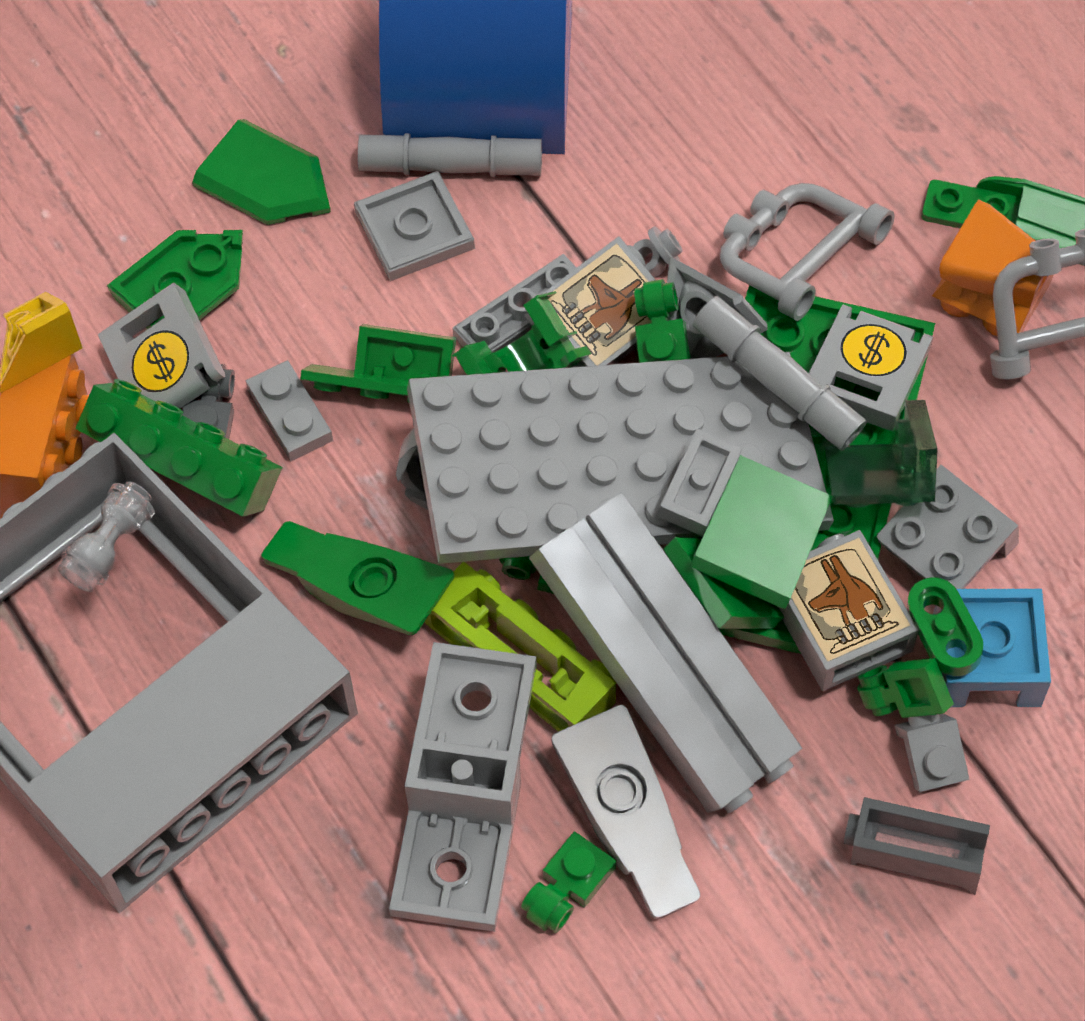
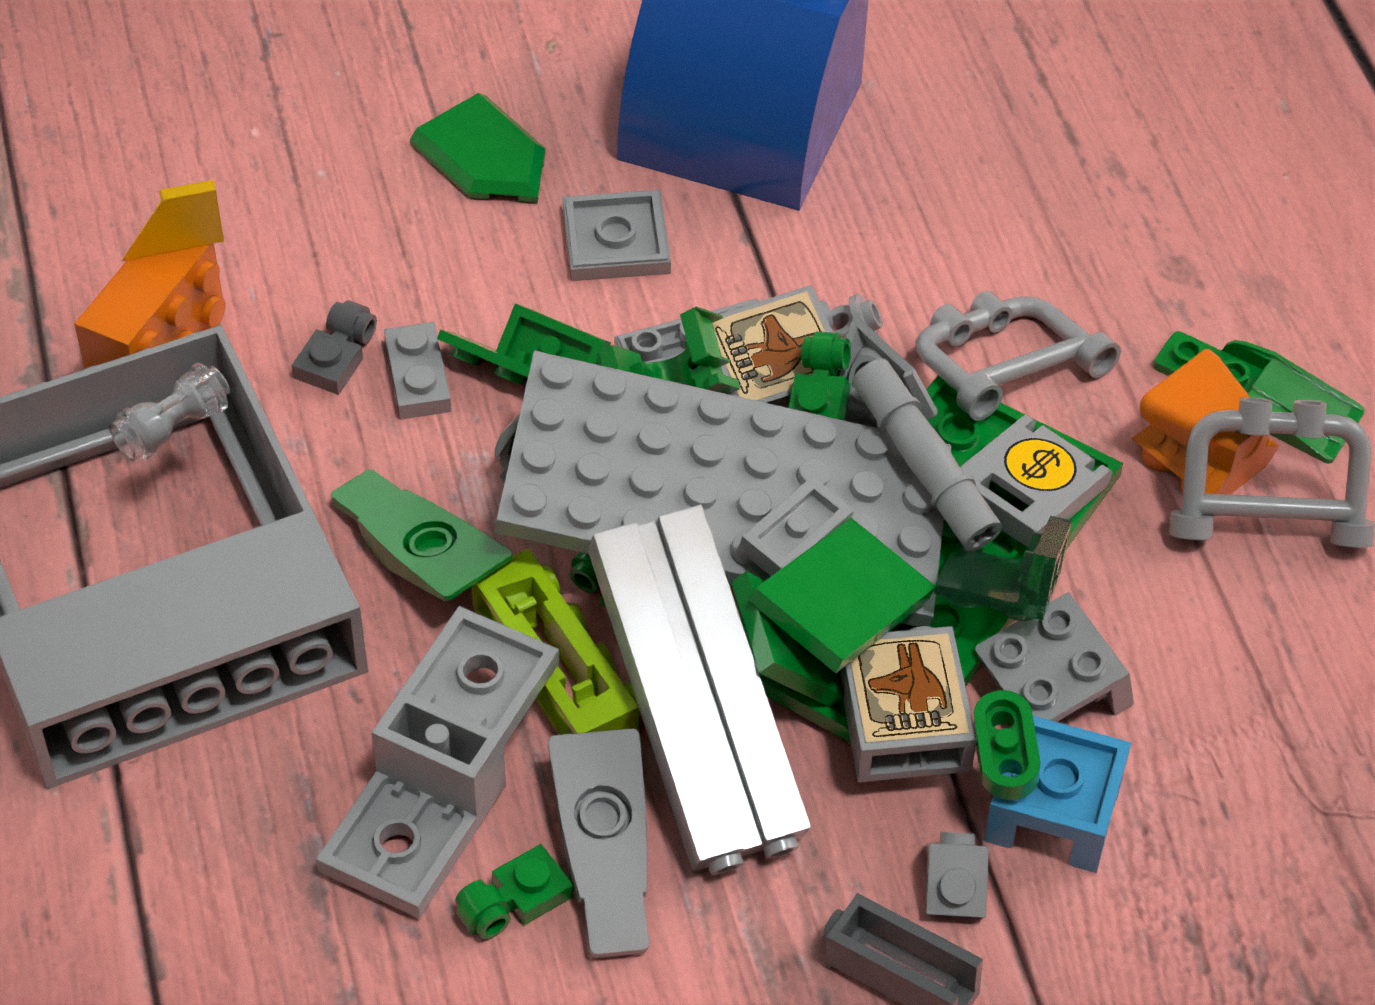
camera: 15 degrees right, 10 degrees down
green brick [75,379,283,516] -> none
light grey container [98,283,225,408] -> none
green tile [107,230,243,329] -> none
light grey piece [358,133,542,177] -> none
green plate [857,658,954,718] -> none

